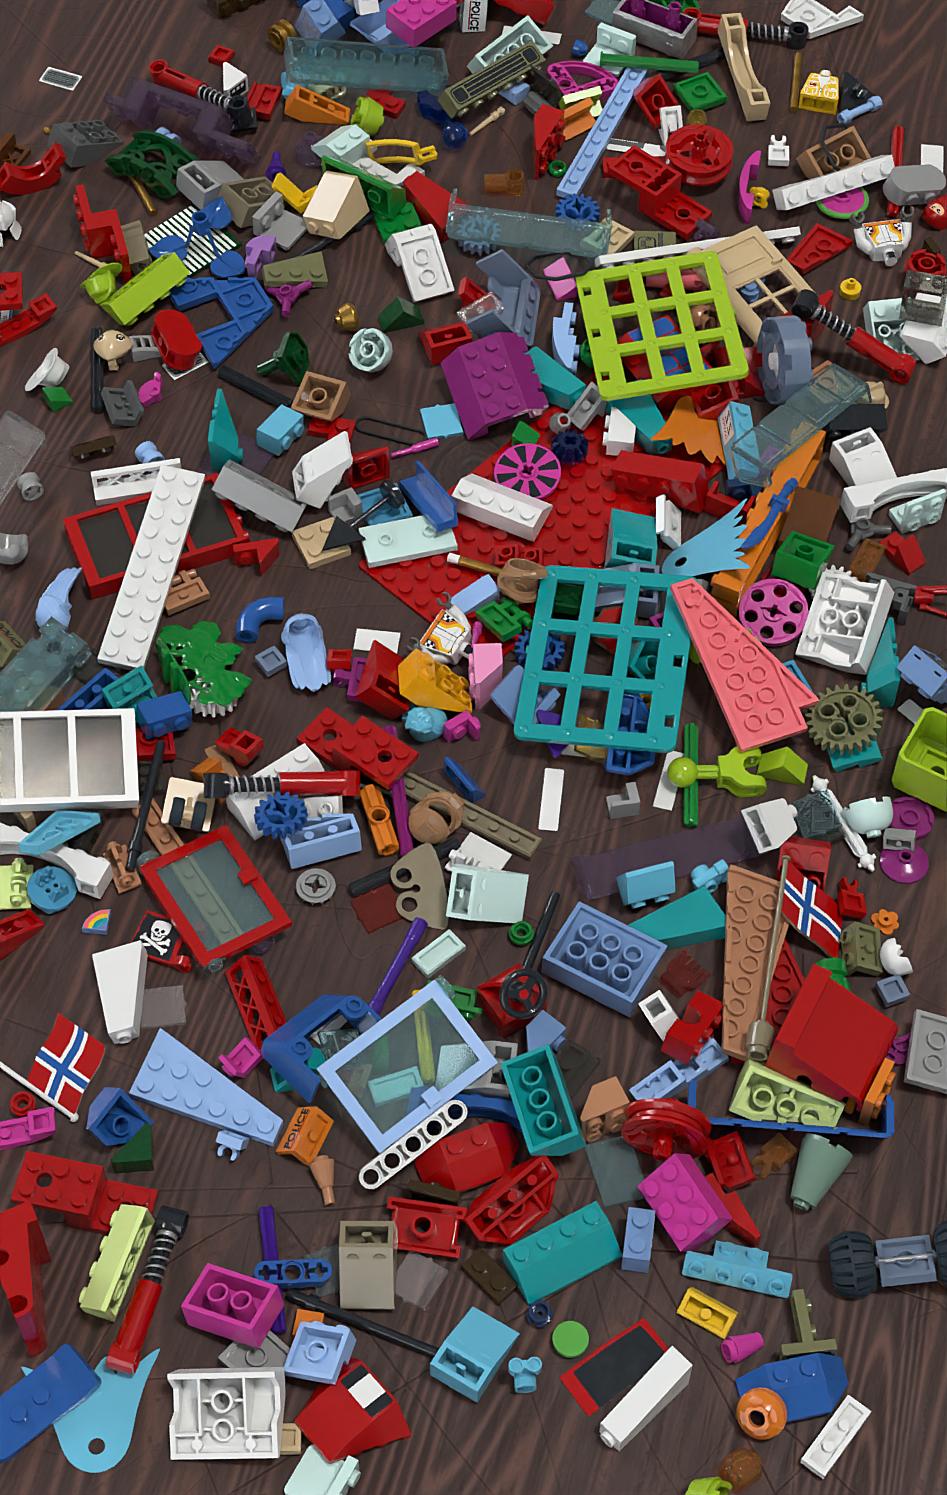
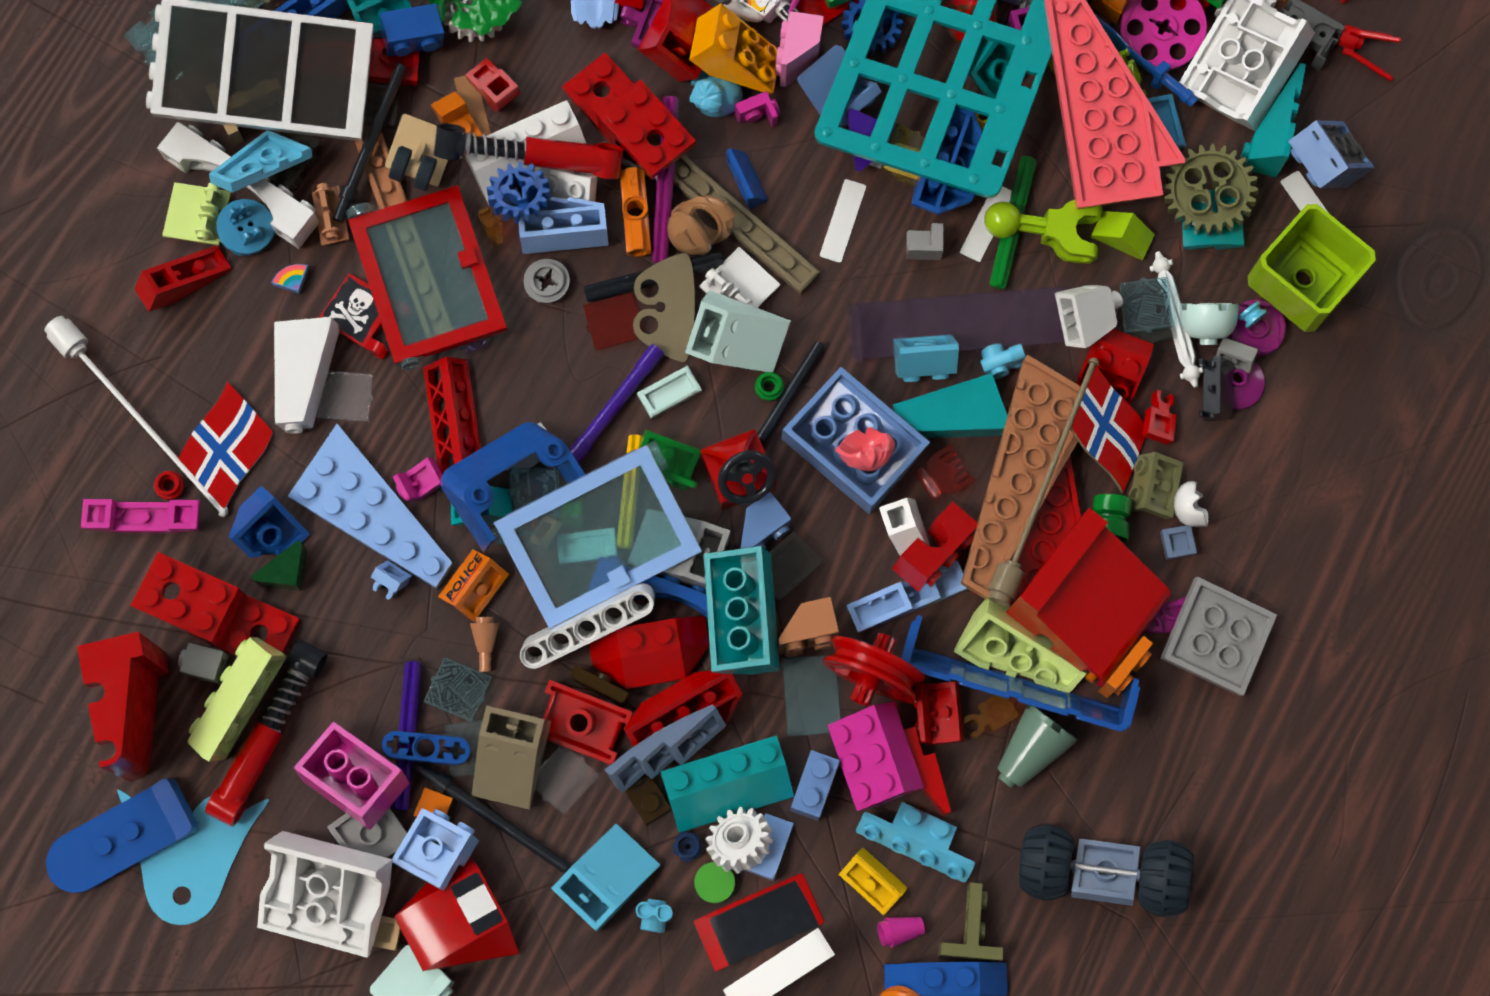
camera: 10 degrees right, 20 degrees up
orange plant [871,909,899,936] -> none
none -> light grey brick [178,642,229,685]
none -> clear light blue piece [423,657,492,723]
none -> clear orange plate [478,206,505,247]
none -> sand blue slope [605,705,726,793]
none -> white gear [706,807,773,874]
none -> light blue slope [745,813,794,881]
none -> coral hair [835,427,895,471]
none -> blue sword [1094,13,1198,107]
none -> black hinge [1199,356,1233,421]
none -> medium azure bush [1238,301,1268,329]

